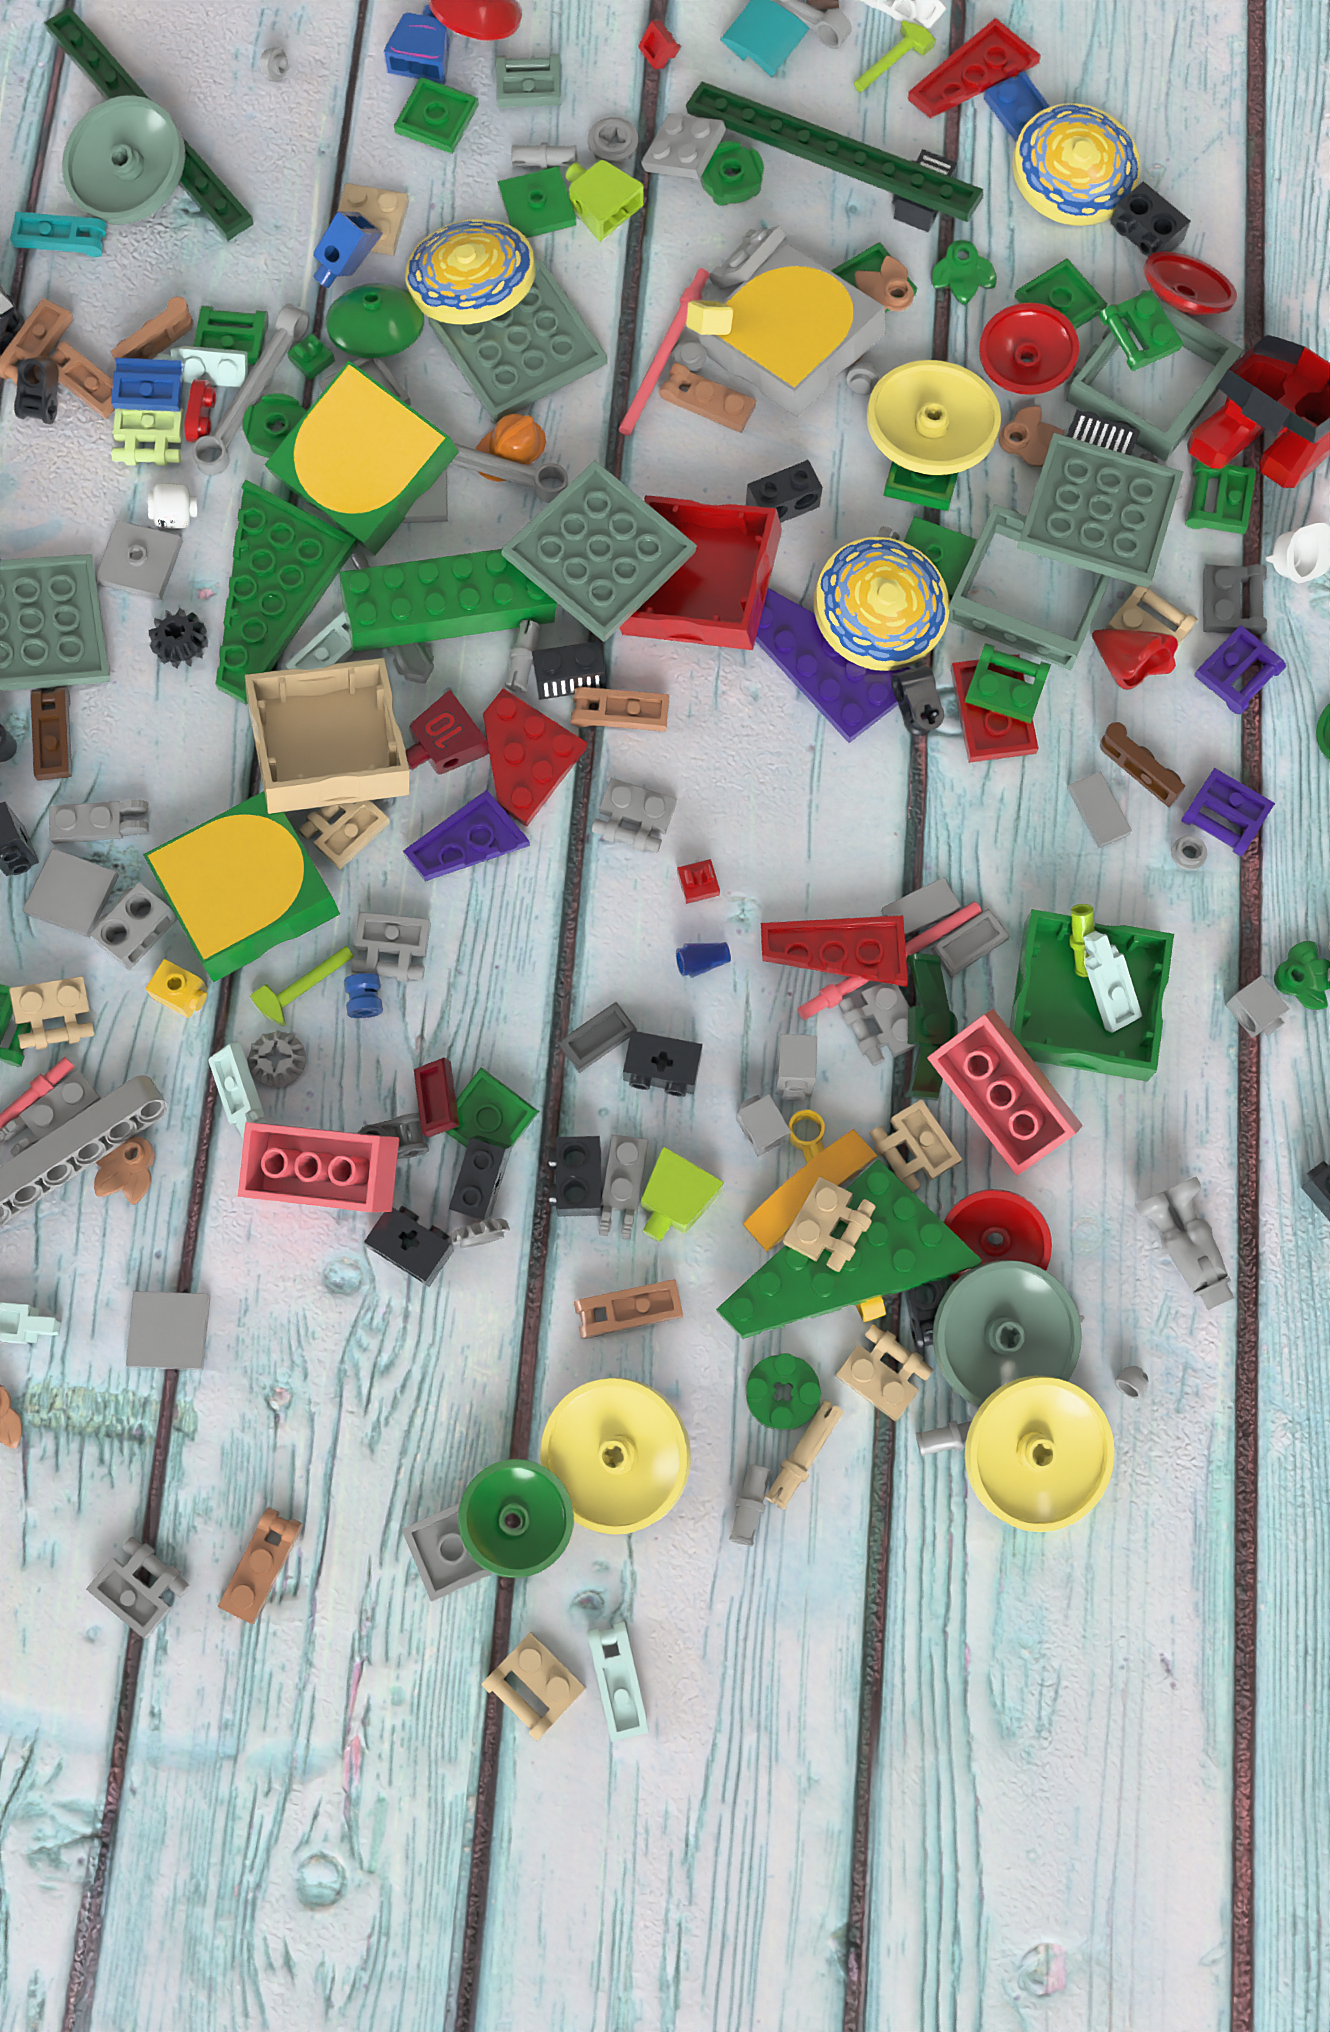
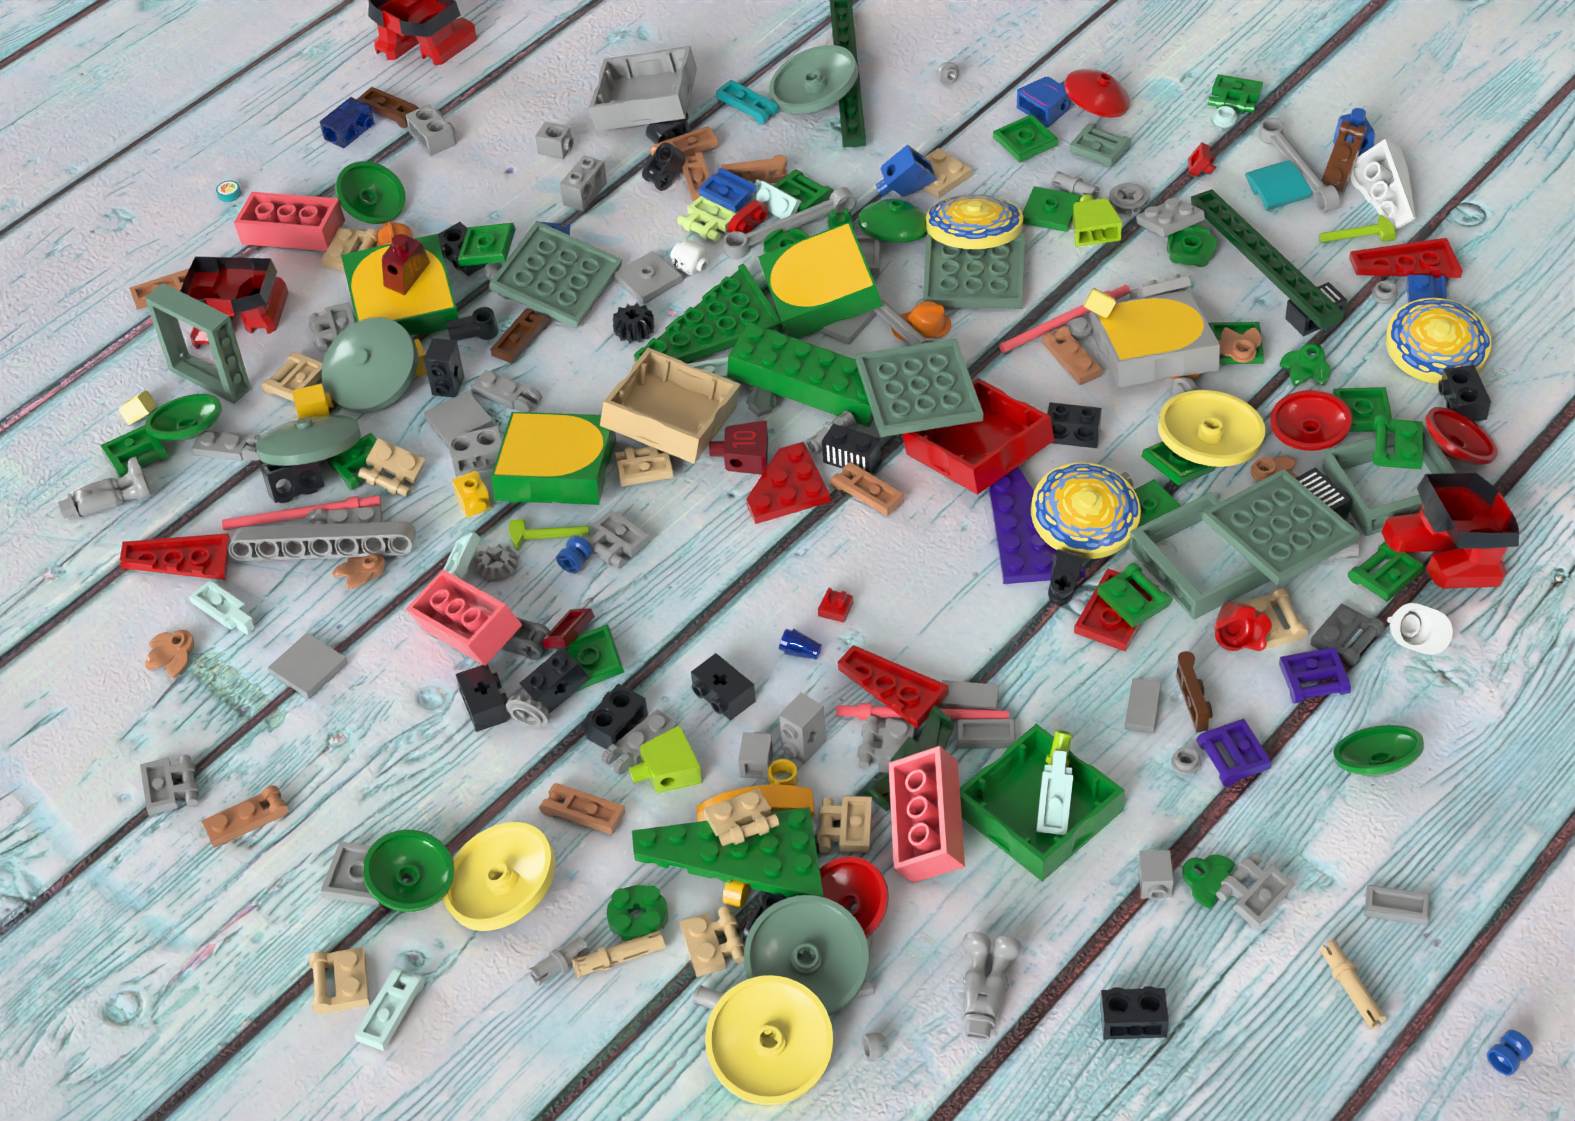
camera: 40 degrees right, 25 degrees down
dark purple wing [403,790,530,882] -> none
dark grey tile [558,1002,637,1073] -> none
light grey plate [591,778,677,853] -> none
none -> light grey plate [1372,281,1398,304]

